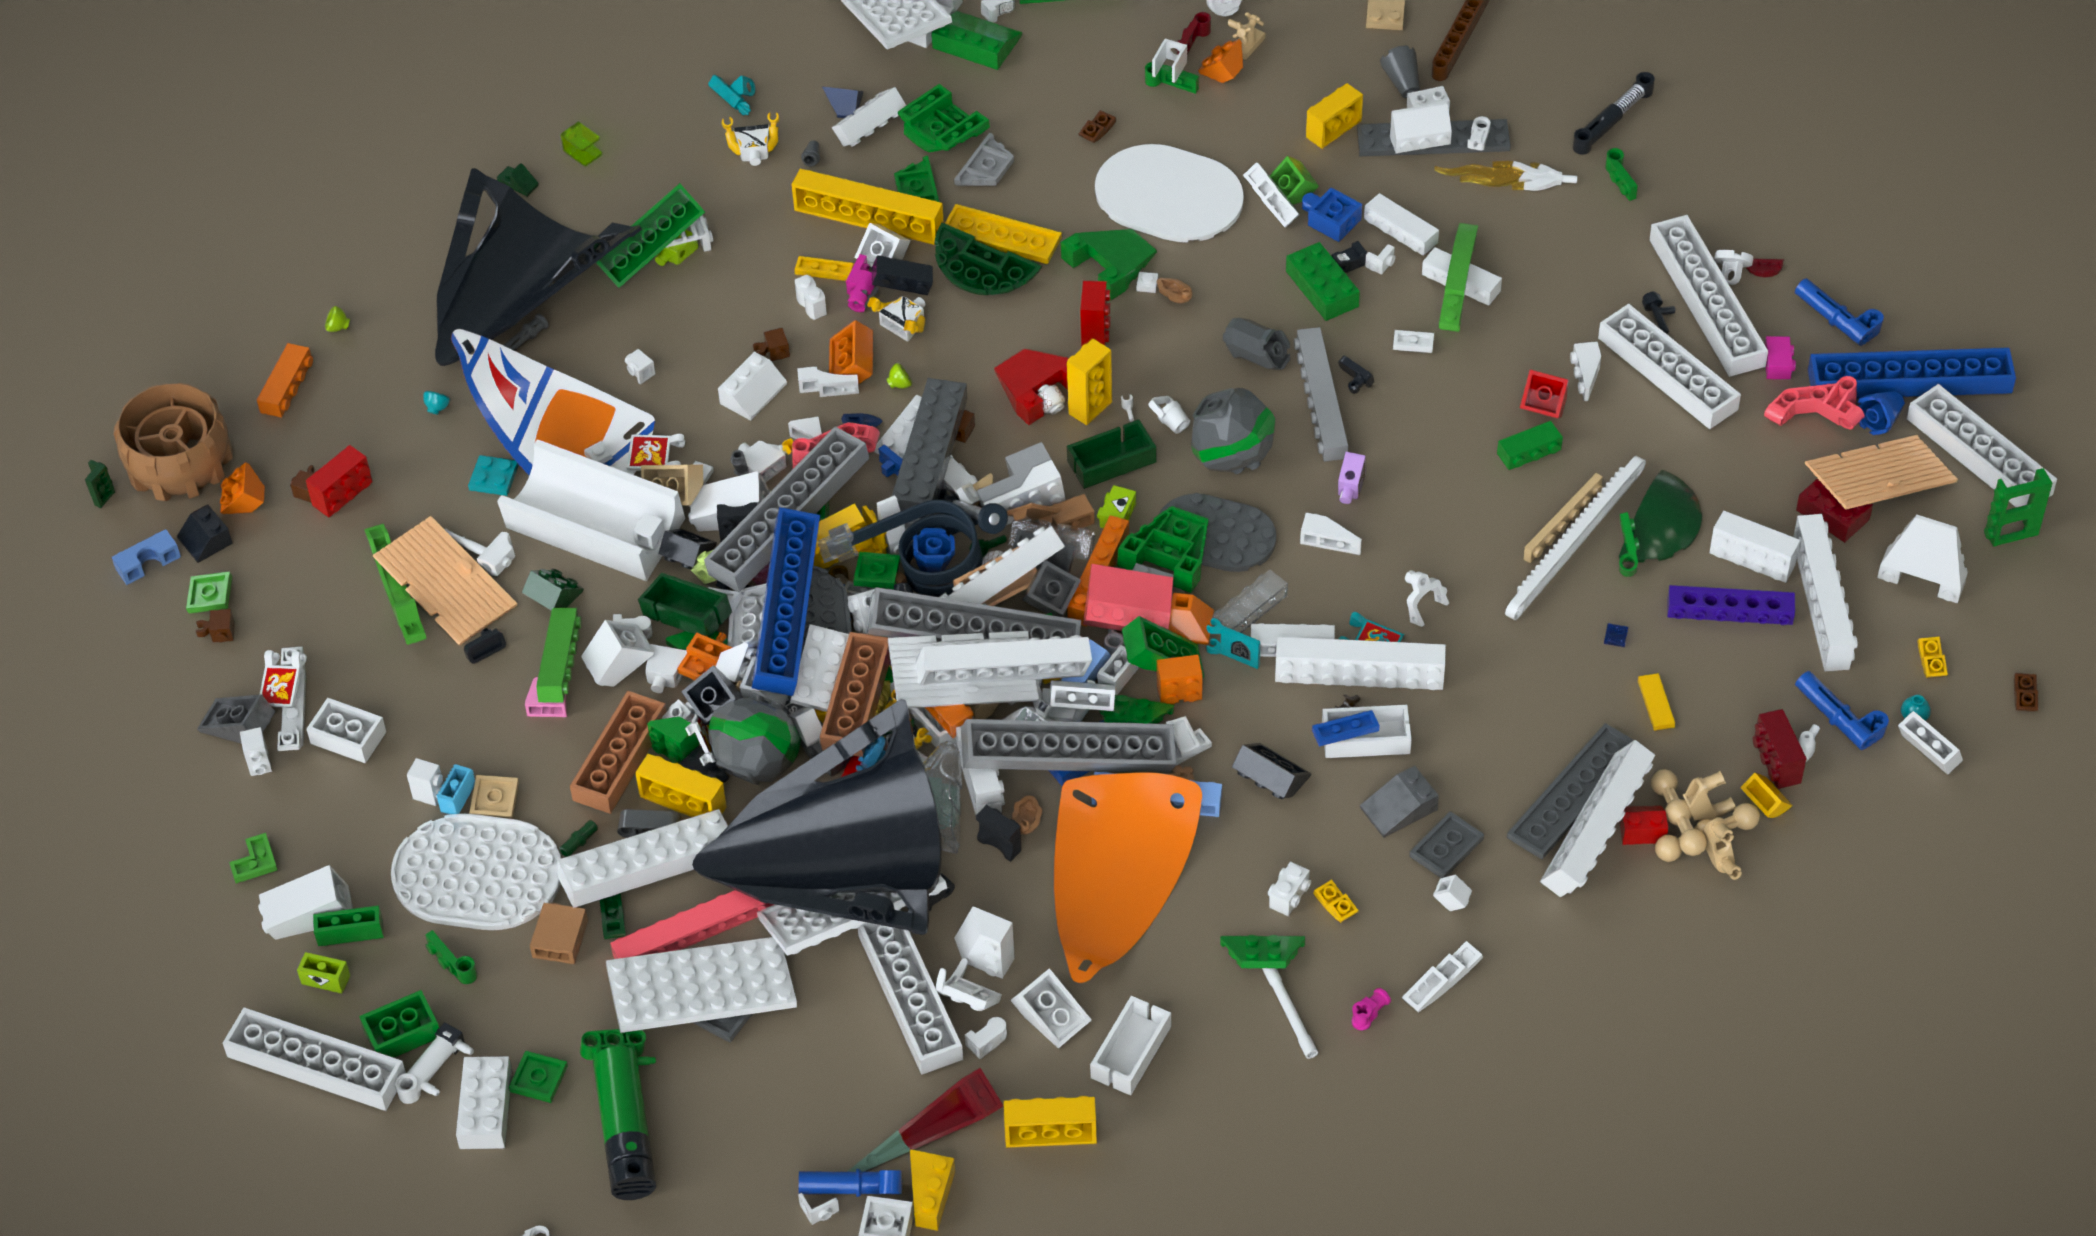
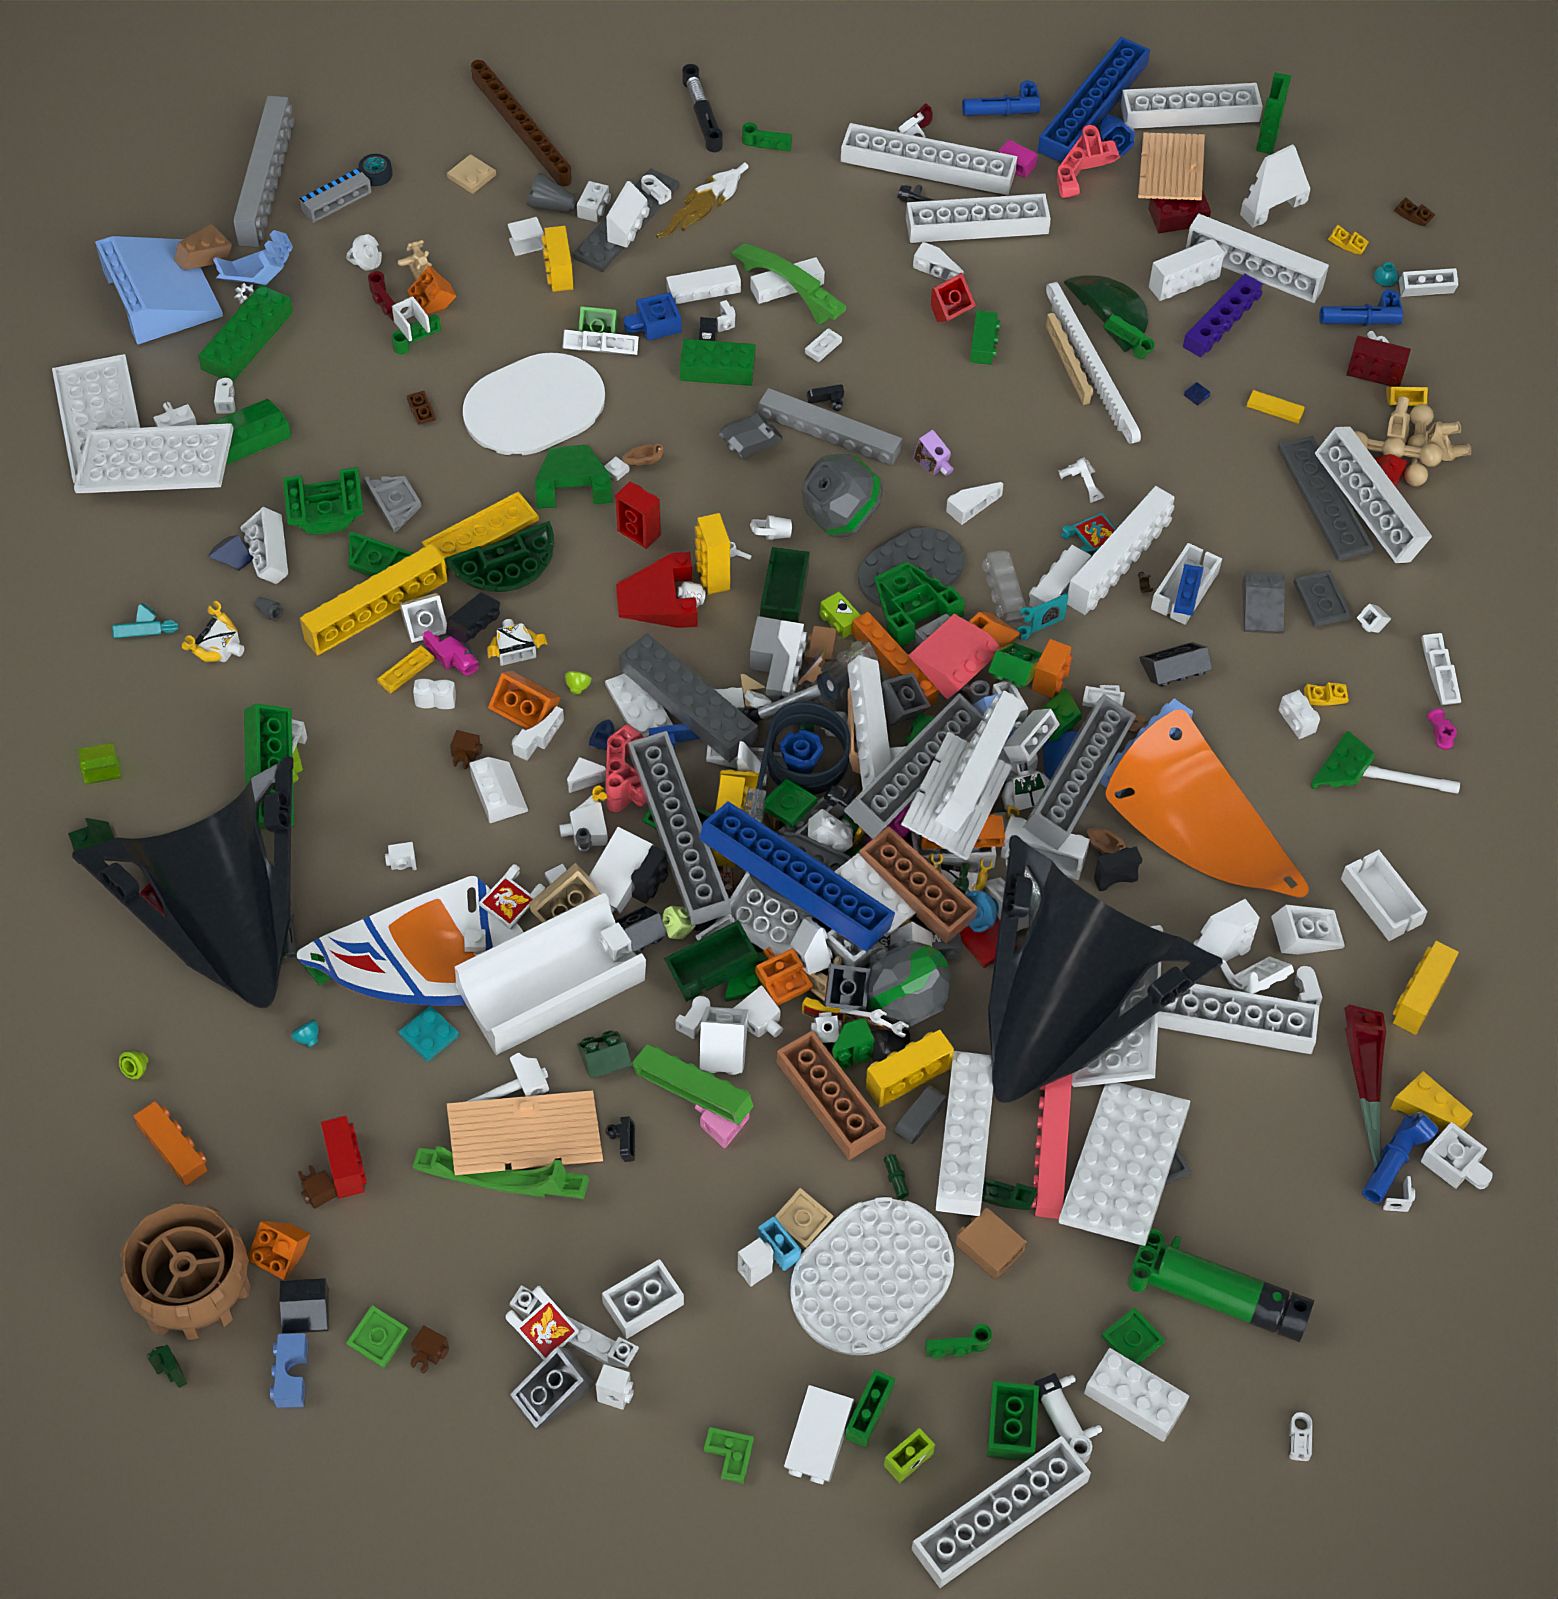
camera: 60 degrees left, 5 degrees up
none -> white piece [508,217,545,256]

